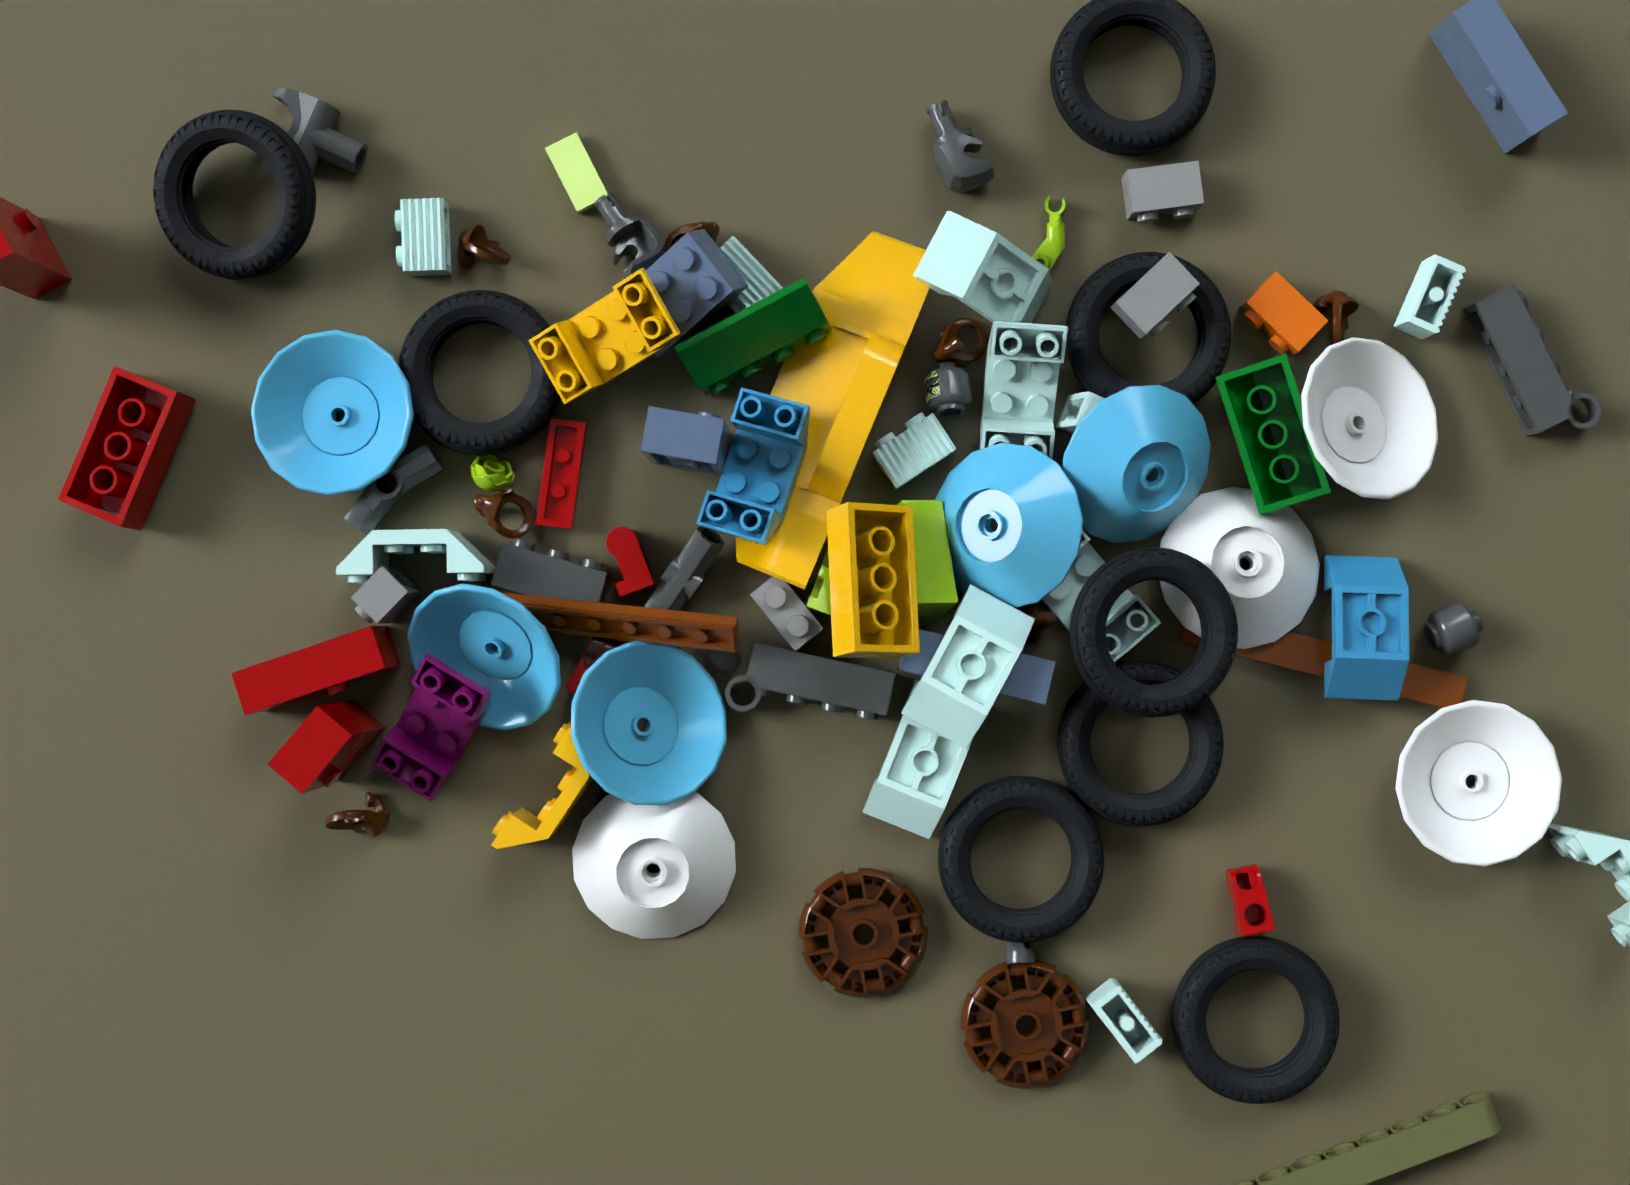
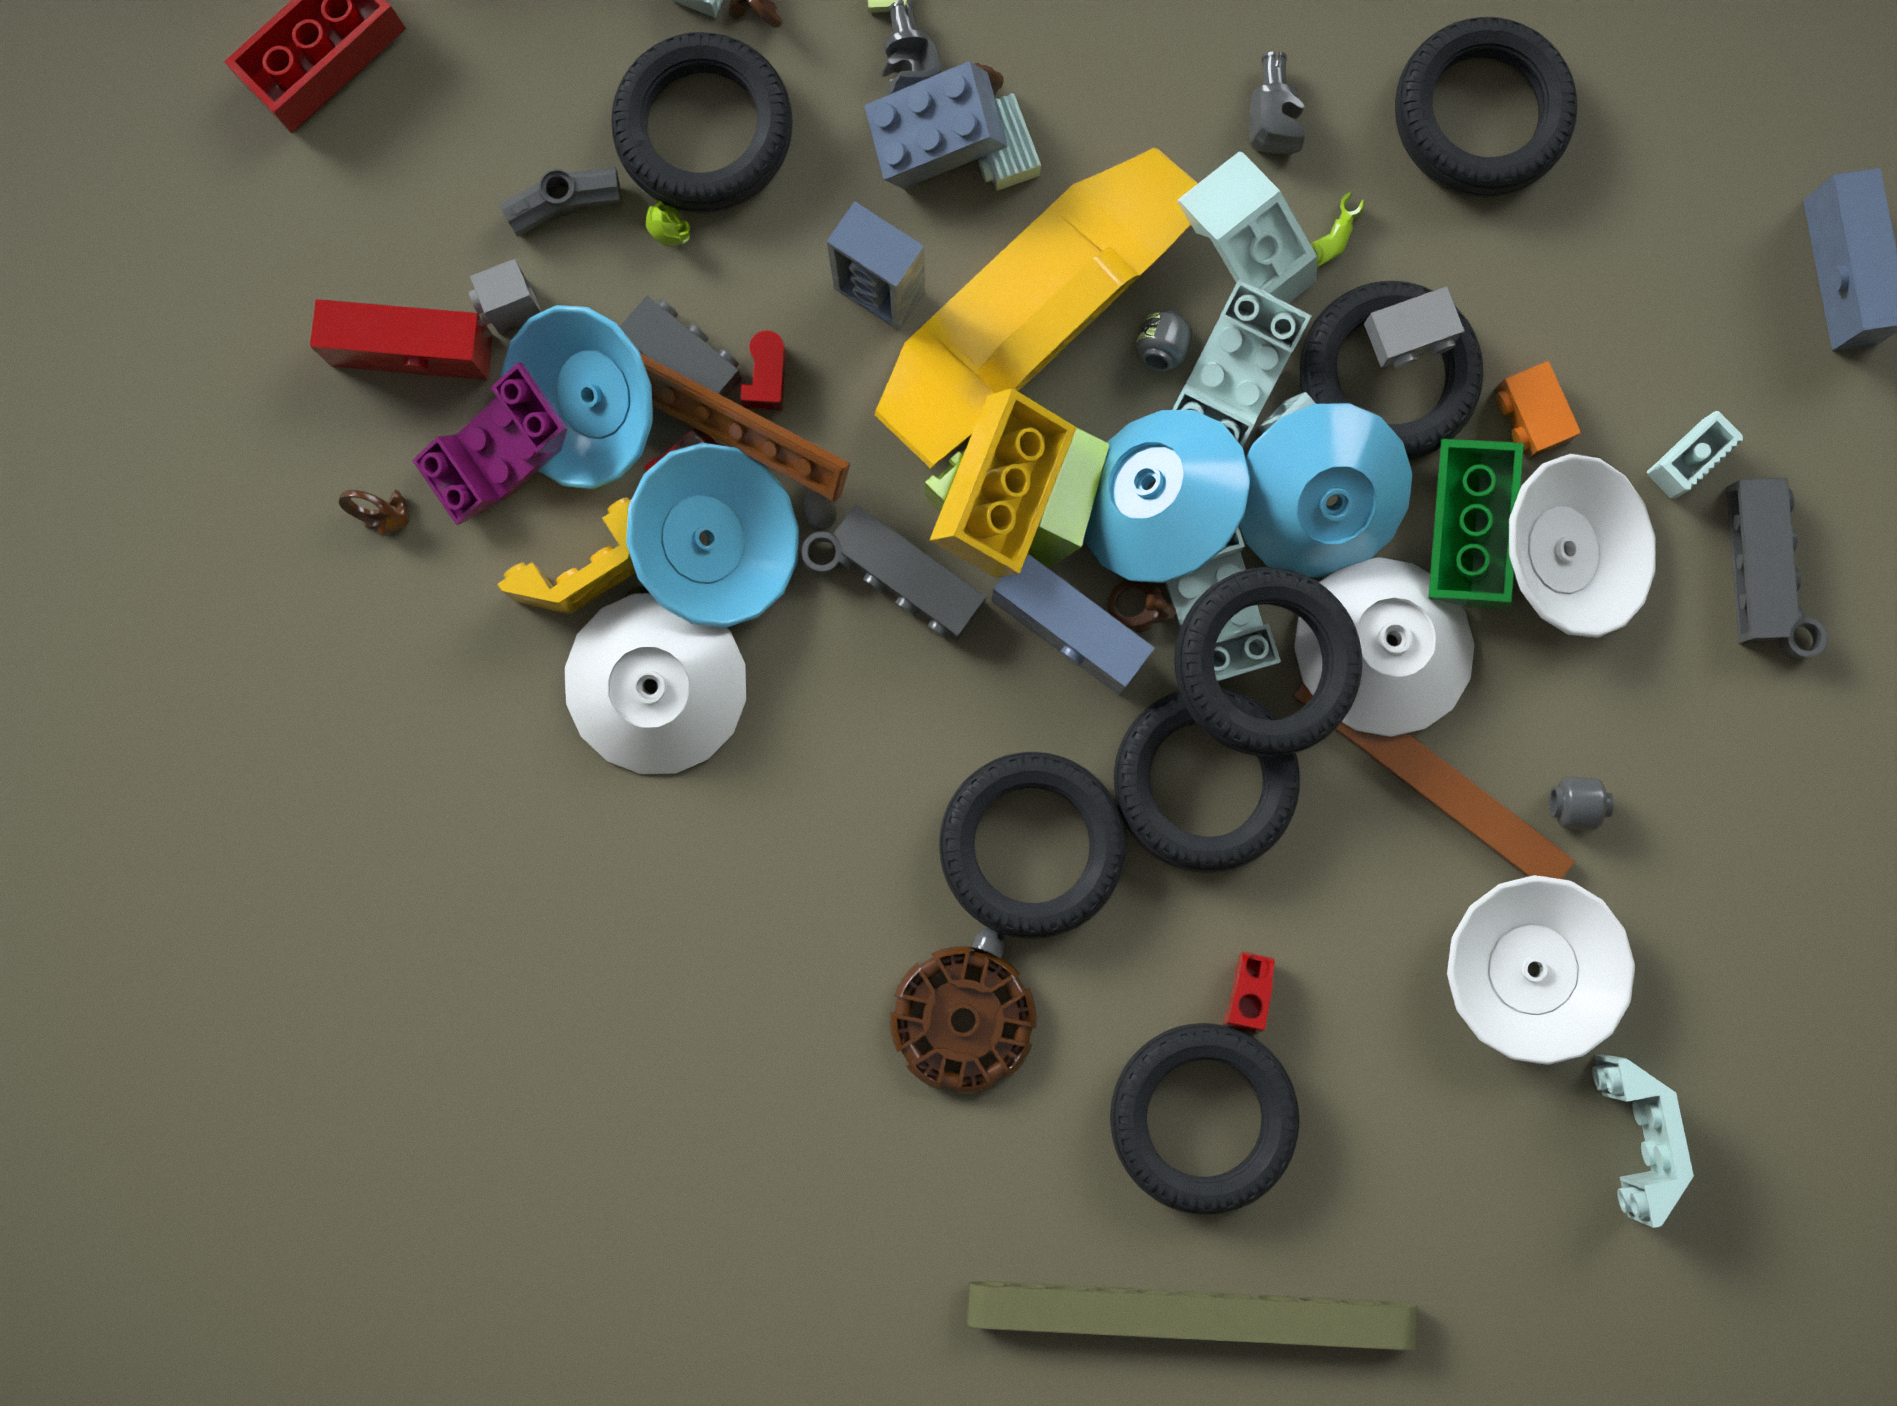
camera: 20 degrees right, 5 degrees down
medium azure dish [251,330,414,496] -> none
red brick [267,699,386,794] -> none
light aqua slope [336,529,496,583] -> none
reddish brown piece [474,489,535,539] -> none
yellow slope [528,268,681,405] -> none
red plate [536,418,587,530] -> none
dark grey piece [644,526,725,611] -> none
green slope [674,277,832,396] -> none
dark azure slope [696,387,810,545] -> none
light grey piece [750,576,823,651] -> none
reddish brown plate [798,868,928,998] -> none
light aqua slope [862,679,973,839] -> none
light aqua brick [872,412,956,490] -> none
light aqua slope [901,584,1035,748] -> none
reddish brown piece [933,317,988,367] -> none
light aqua brick [1085,978,1162,1063] -> none
light grey piece [1121,160,1204,224] -> none
reddish brown piece [1312,290,1359,344] -> none
dark azure slope [1324,555,1409,701] -> none

